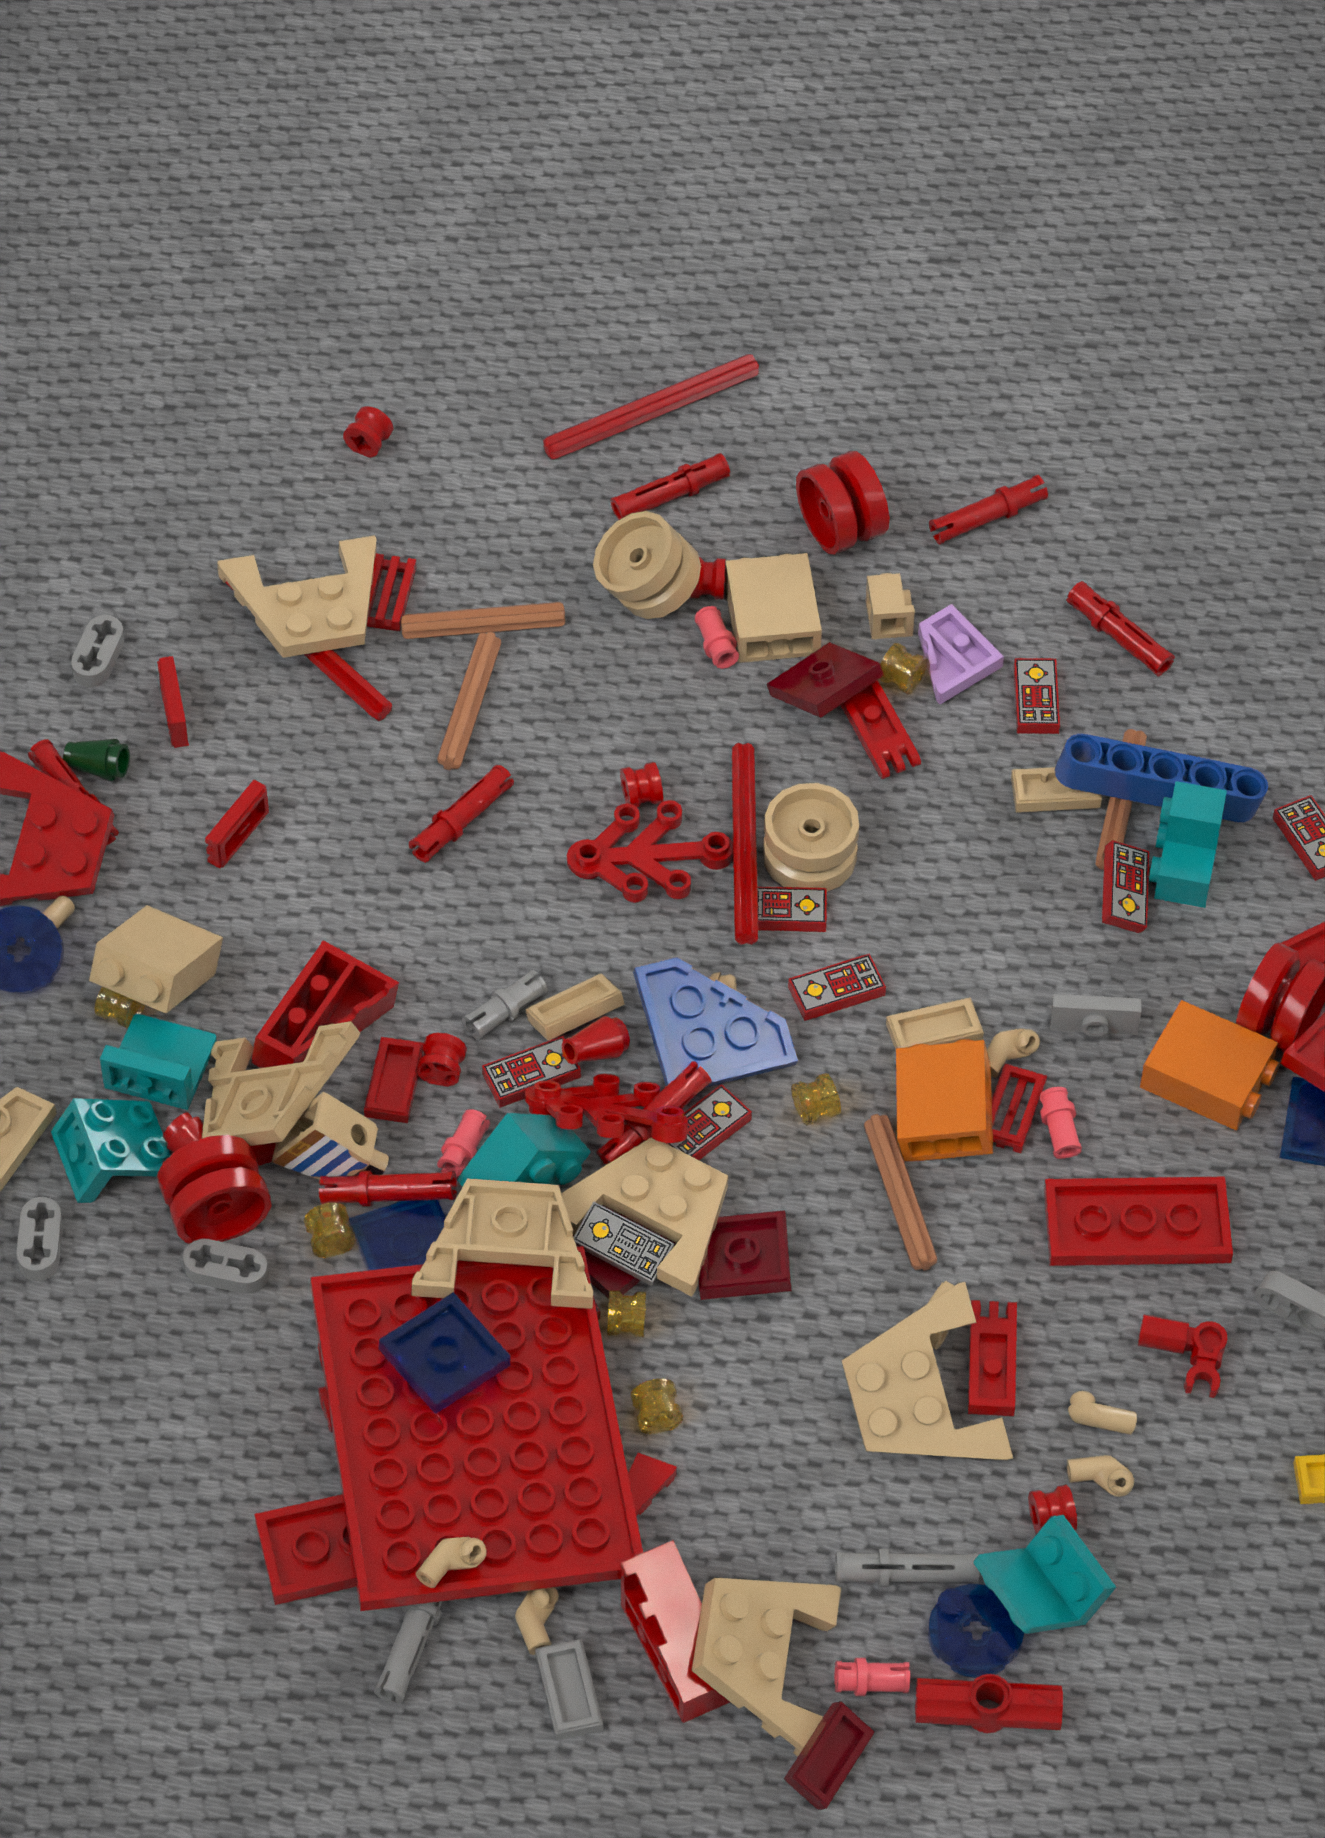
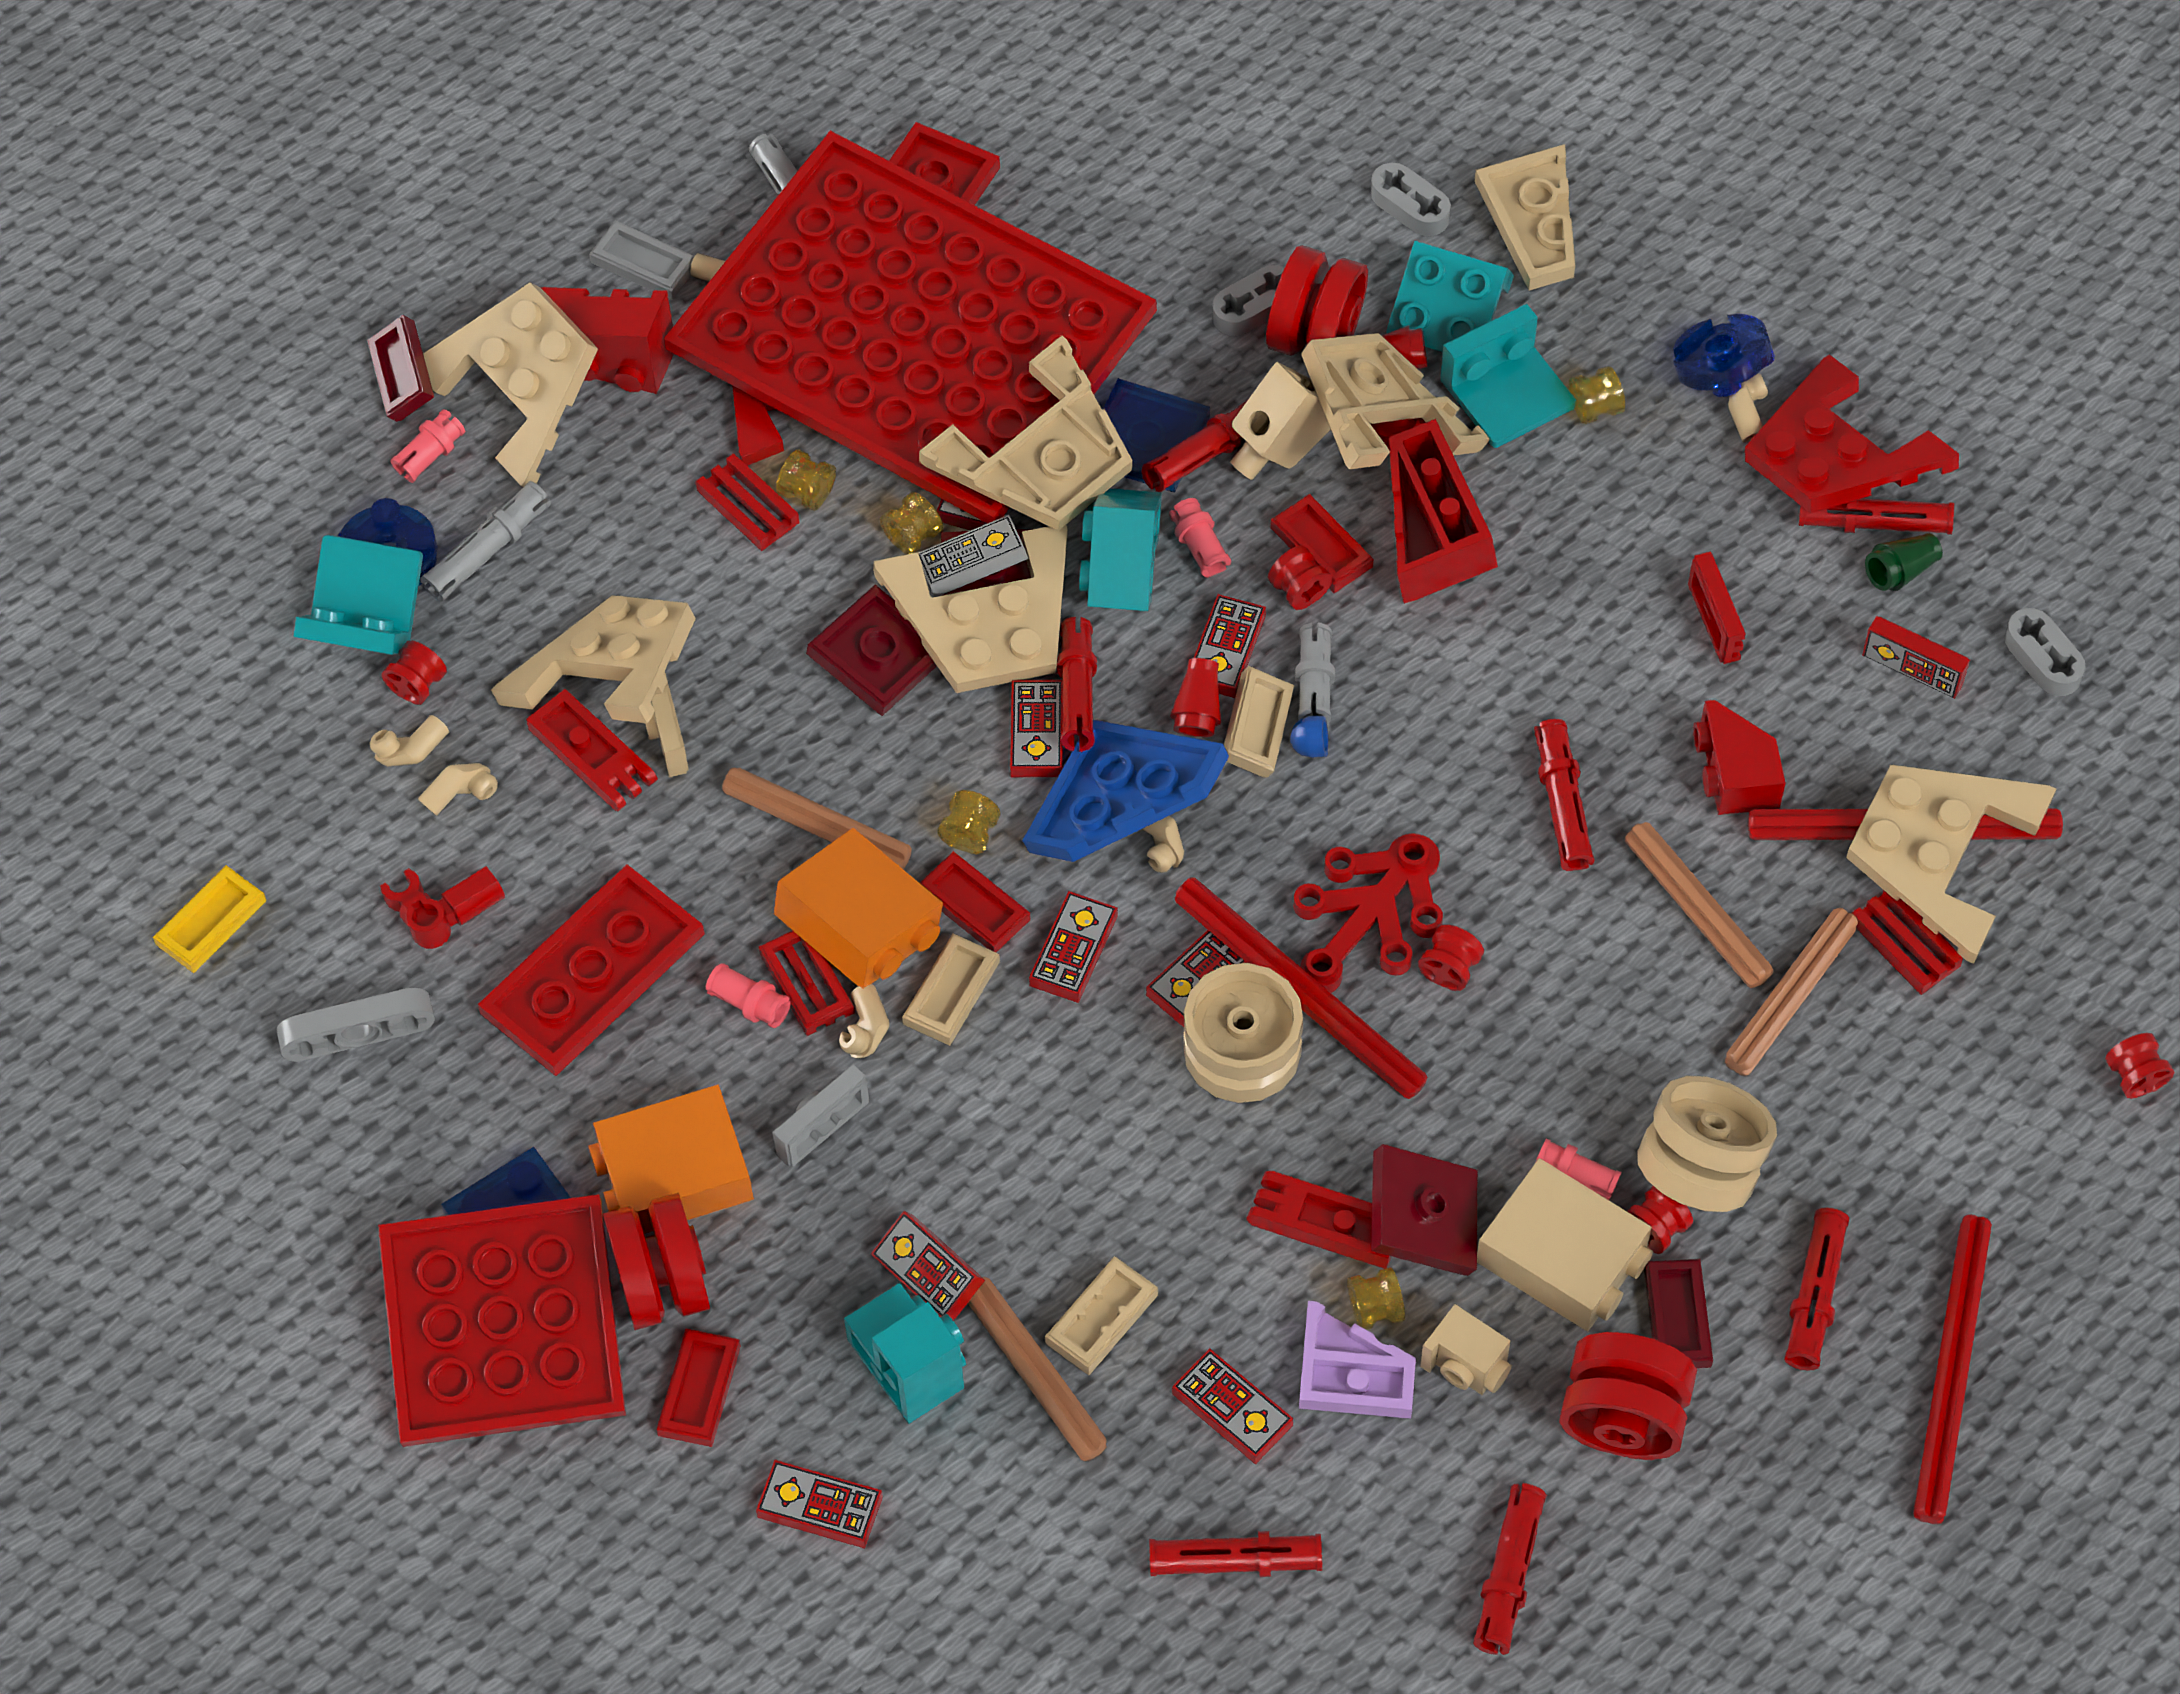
camera: 135 degrees right, 5 degrees up
tan brick [89,905,223,1013] -> none
clear yellow wheel [303,1202,356,1258] -> none
clear blue plate [379,1292,511,1414] -> none
tan arm [416,1537,487,1588] -> none
red plant [525,1074,688,1143] -> none
red piece [915,1674,1063,1734] -> none
blue beam [1055,734,1268,823] -> none
none -> red tile [696,453,800,551]
none -> red tile [920,851,1030,952]
none -> blue hinge [1290,716,1328,758]
none -> dark red tile [1644,1259,1713,1368]
none -> red slope [1693,700,1786,815]

